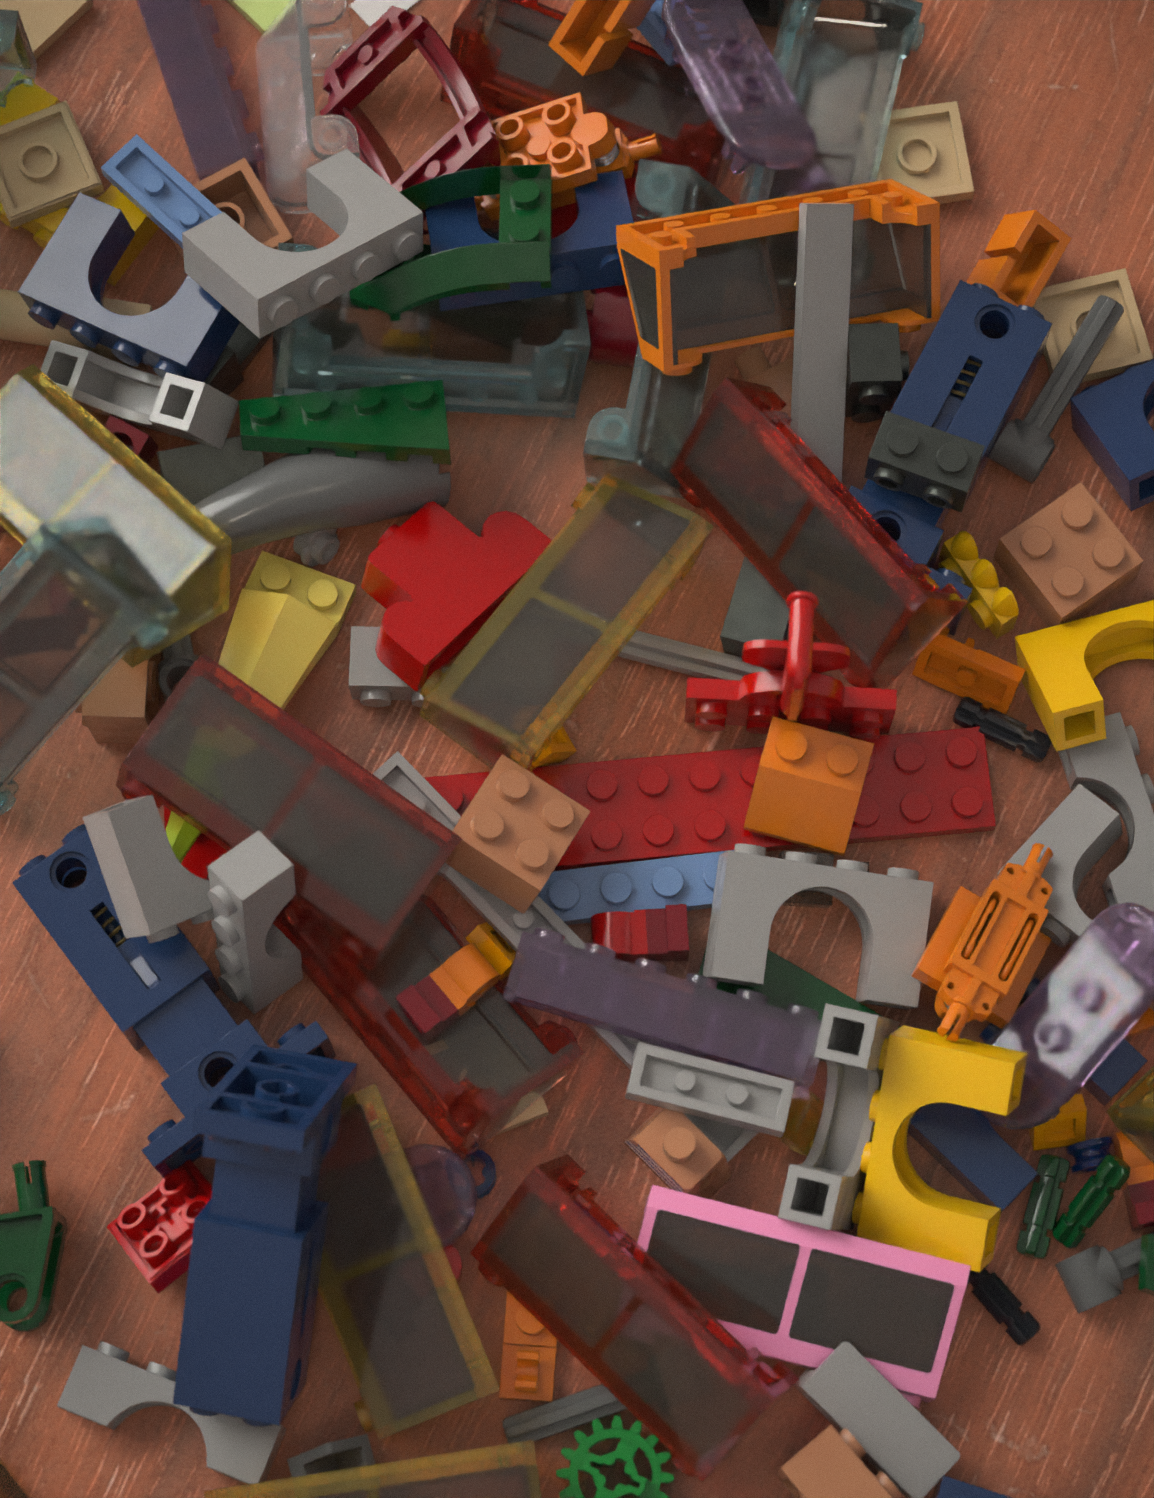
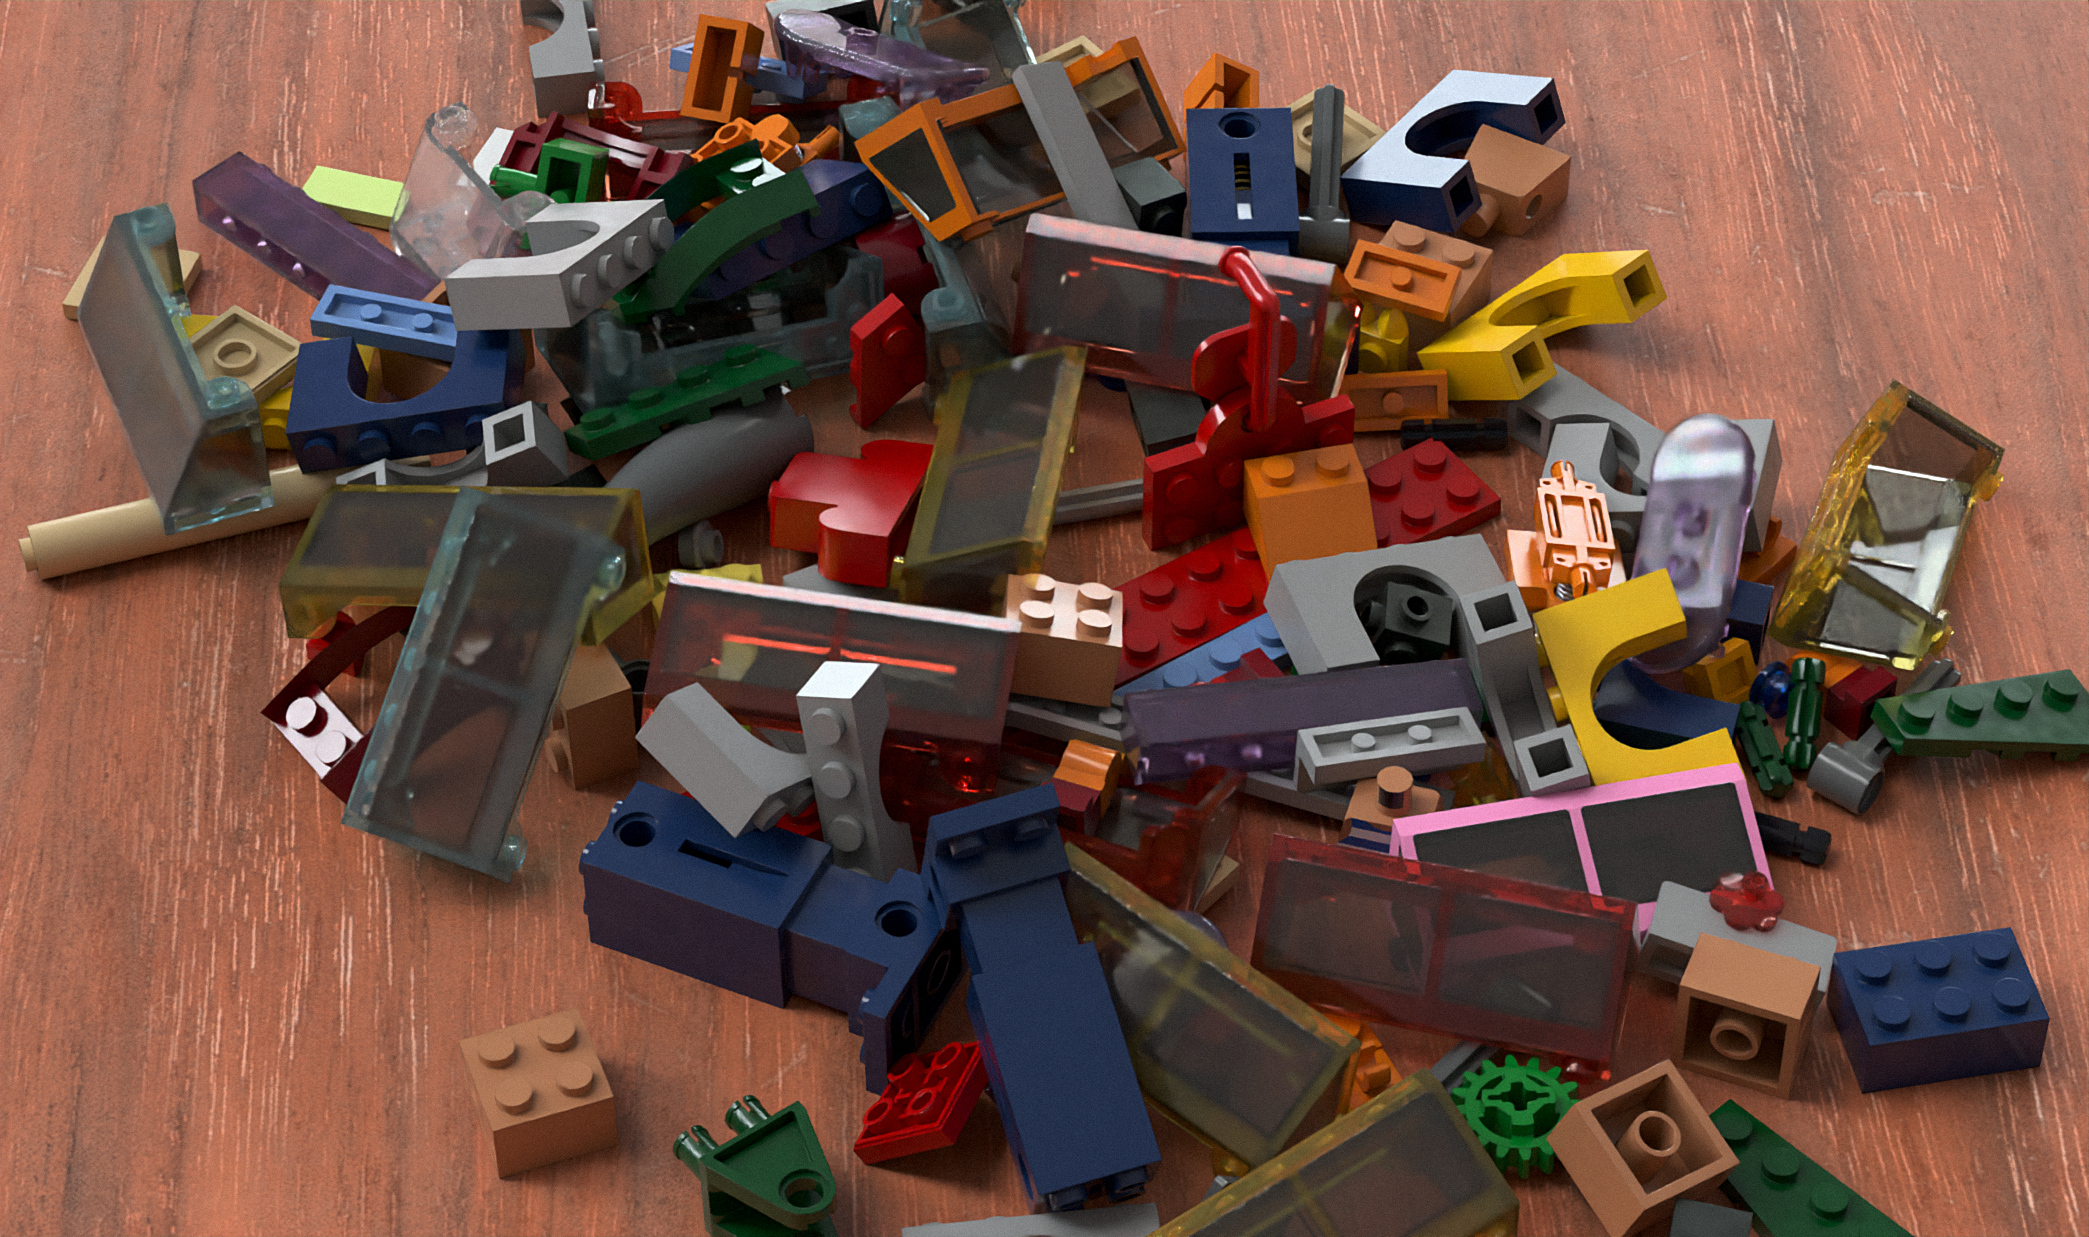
camera: 30 degrees left, 30 degrees down
pearl dark grey brick [864,411,985,513] -> none
none -> green brick [488,138,610,249]
none -> red wing [849,293,943,430]
none -> orange plate [1340,239,1462,322]
none -> pearl dark grey brick [1360,581,1453,670]
none -> clear red plant [1709,871,1785,932]

